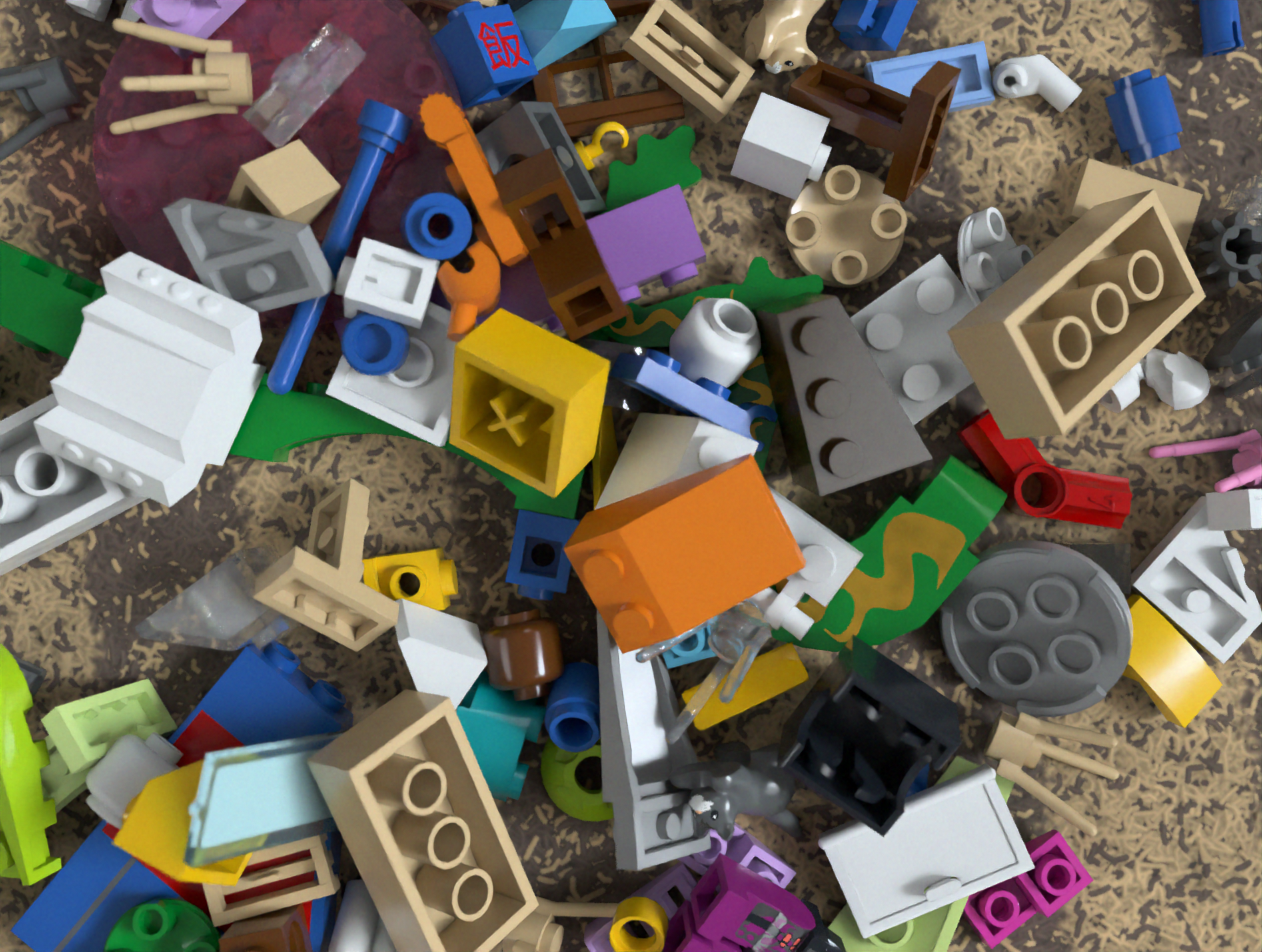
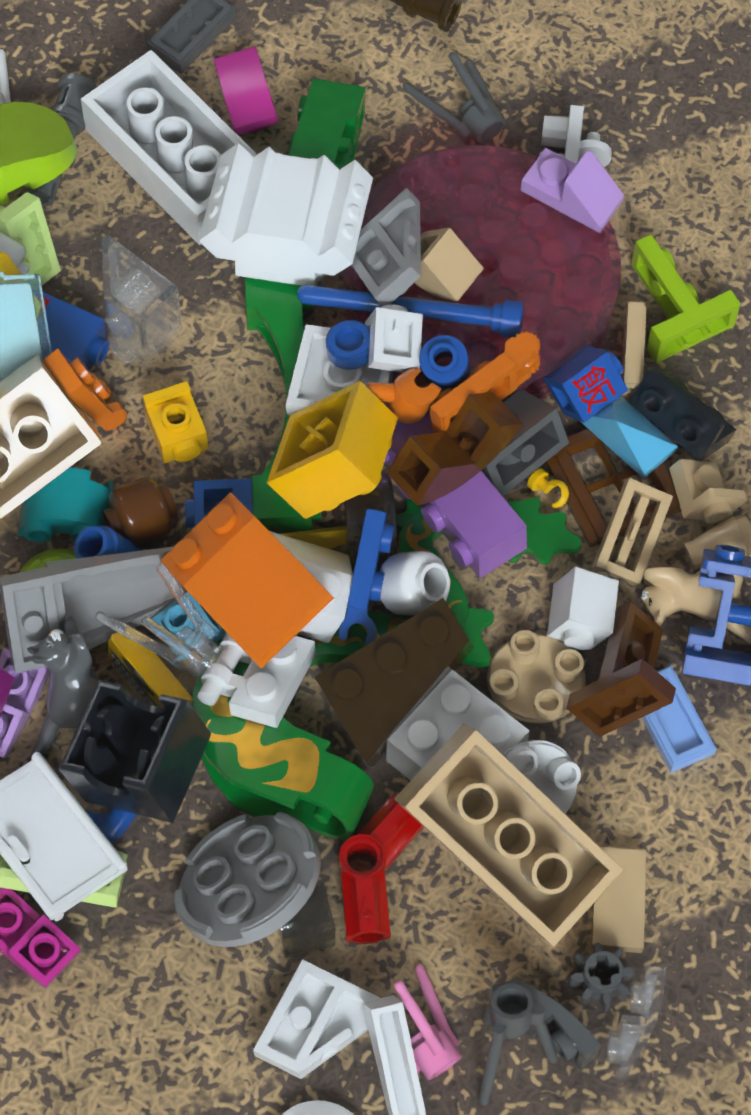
camera: 70 degrees right, 25 degrees down
tan plant [109,18,253,135] -> none
clear plate [242,23,366,149] -> none
tan bracket [253,478,399,652] -> none
white slope [395,598,488,709] -> none
tan plant [983,711,1119,837] -> none
white arm [992,54,1083,113] -> none
white arm [1098,348,1211,413] -> none
blue brick [1104,68,1183,165] -> none
yellow slope [1122,594,1222,728] -> none
none -> orange hinge [43,349,128,431]

